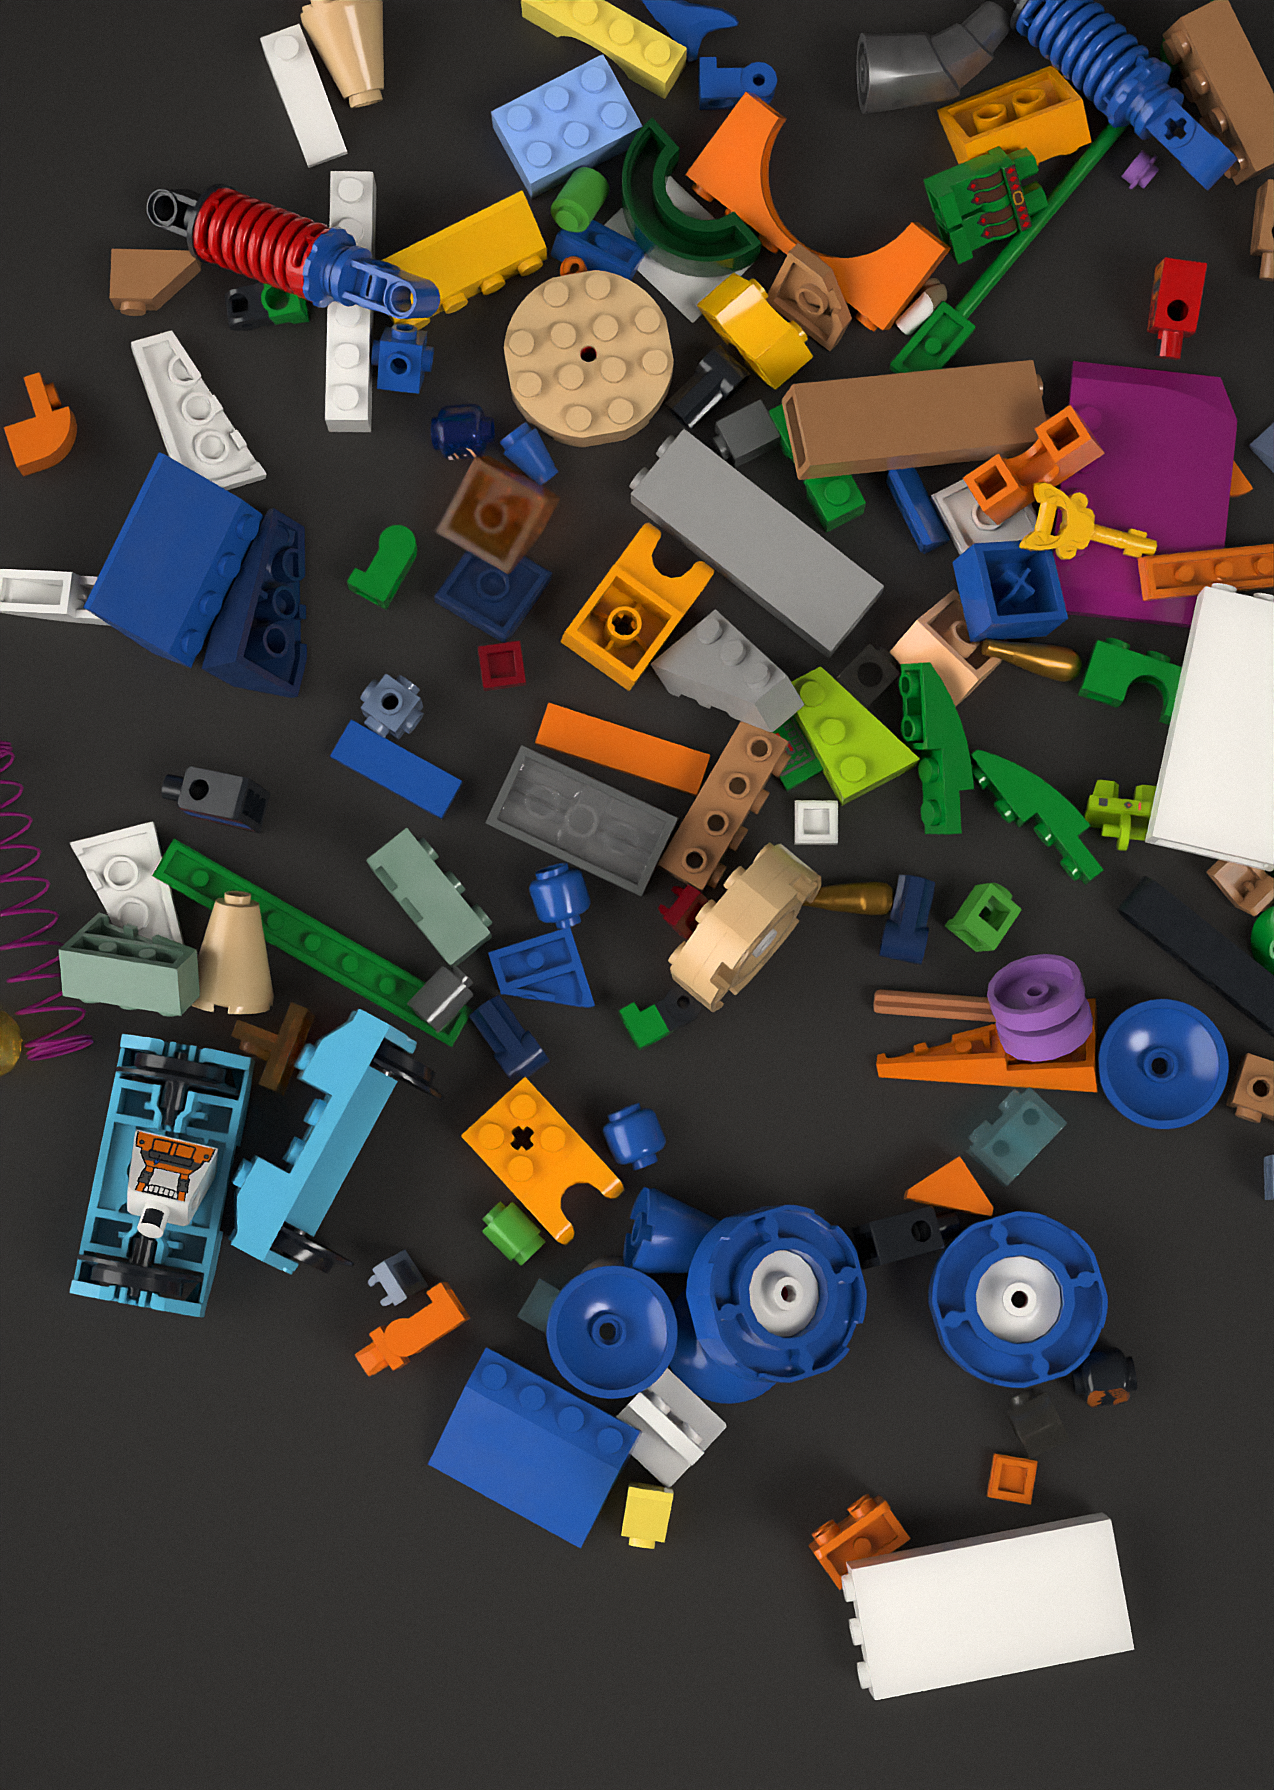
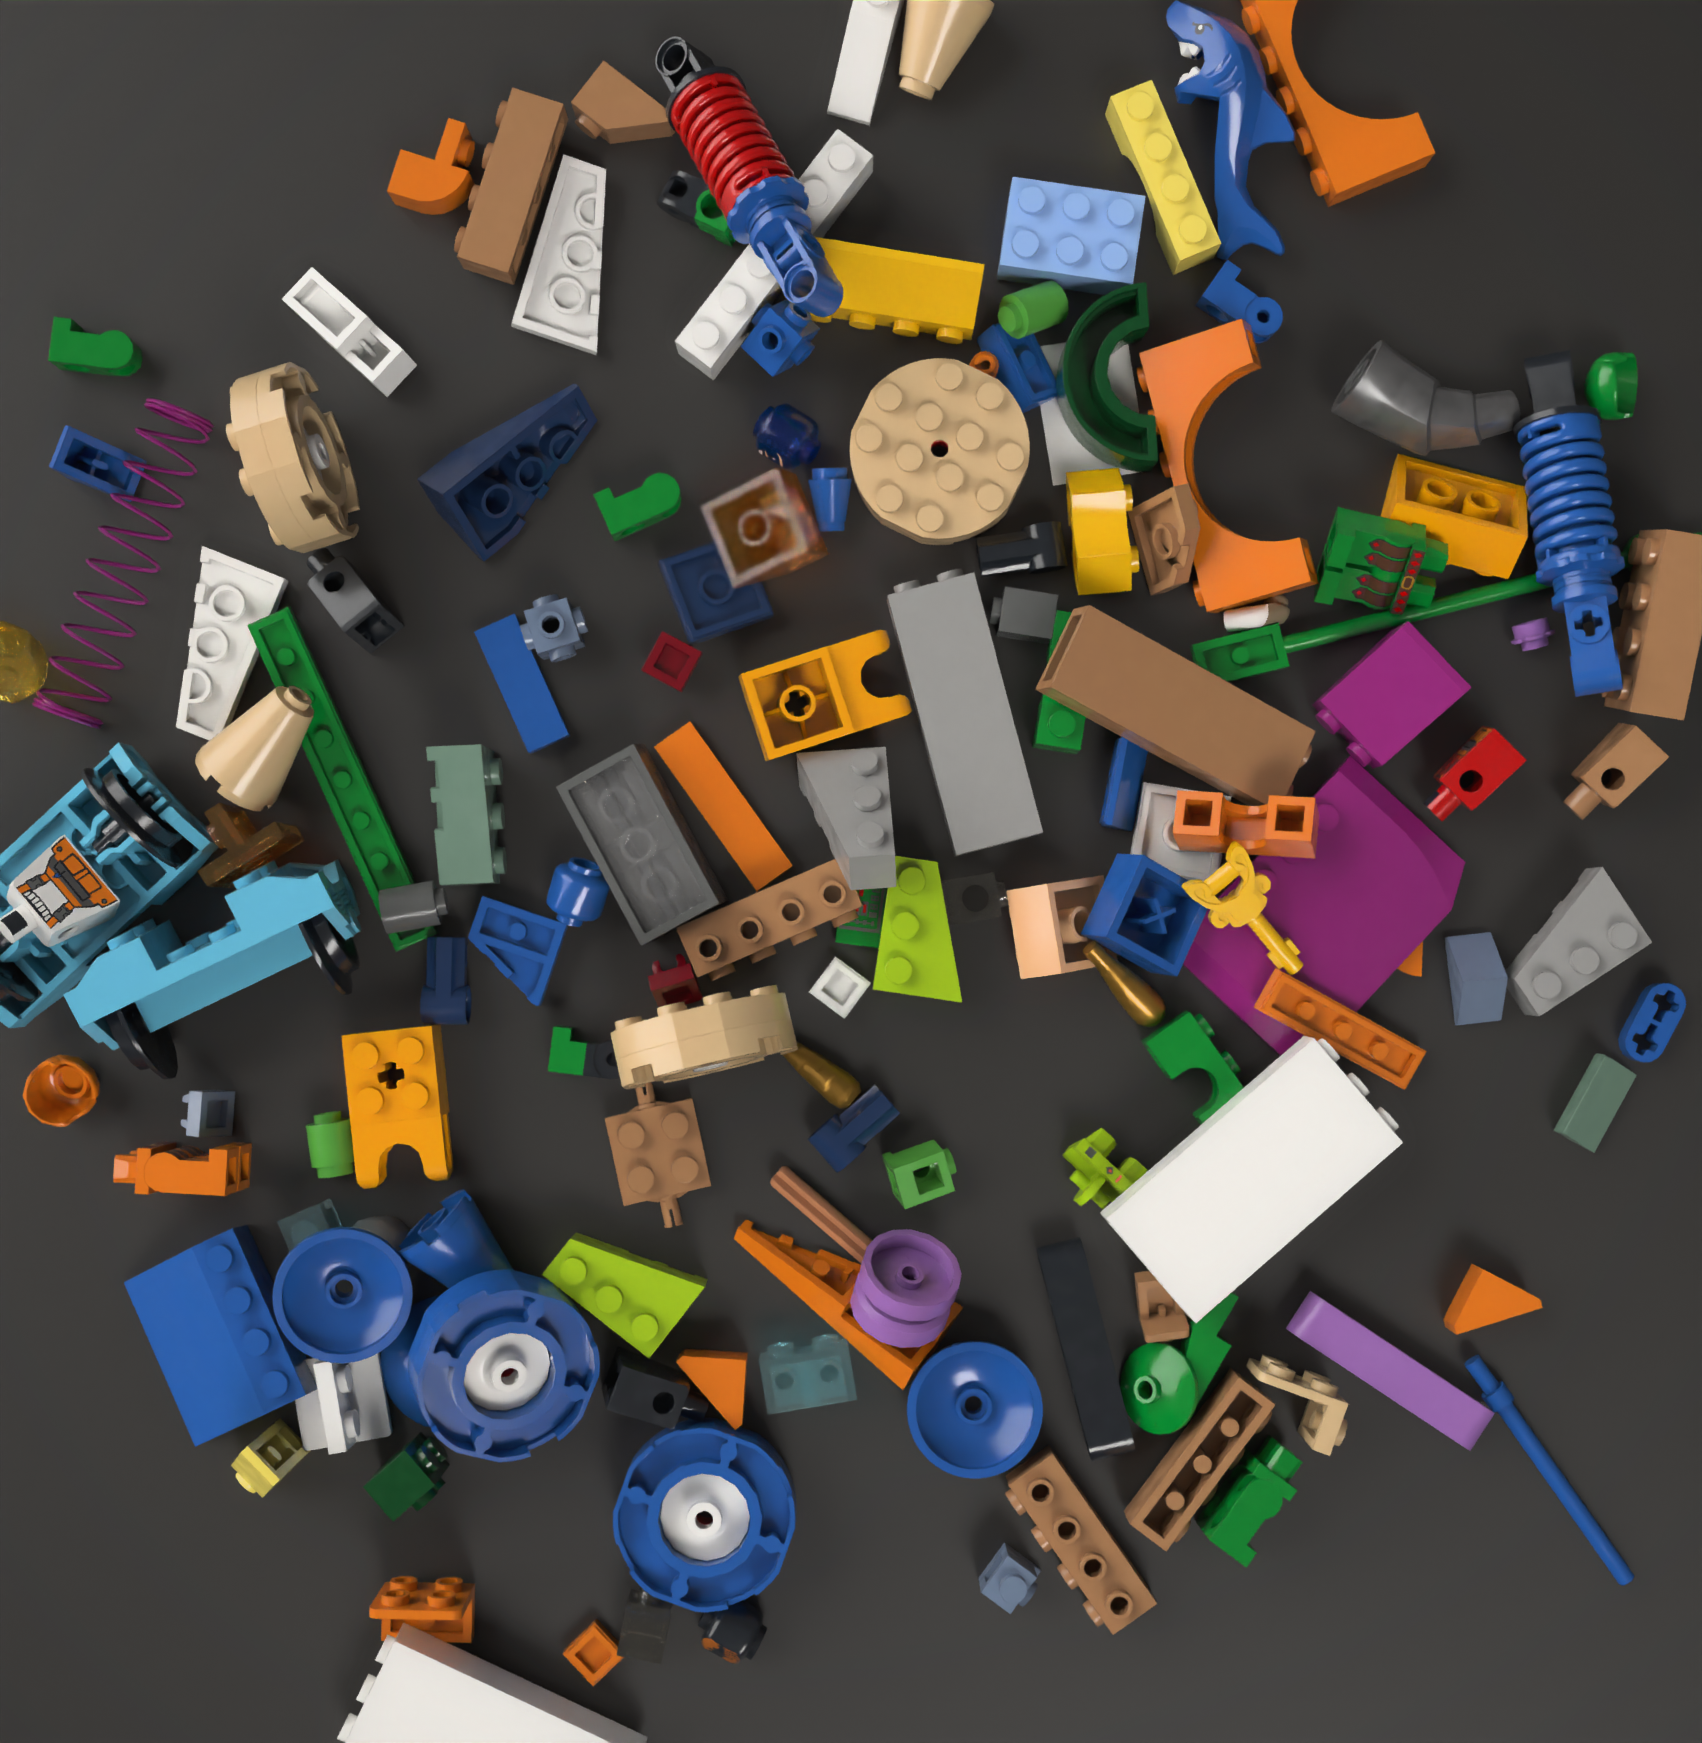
camera: 35 degrees right, 5 degrees up
sand green wedge [59,912,200,1017] -> none
blue slope [83,453,264,668] -> none
blue head [602,1103,666,1170] -> none
green slope [899,662,974,835] -> none
green slope [970,749,1103,885] -> none
none -> orange hair [23,1054,100,1127]
none -> tan piece [226,362,360,553]
none -> dark green brick [363,1432,450,1521]
none -> medium nougat brick [454,87,569,285]
none -> lime wedge [542,1232,708,1358]
none -> medium nougat plate [605,1082,711,1228]
none -> magenta slope [1312,621,1471,769]

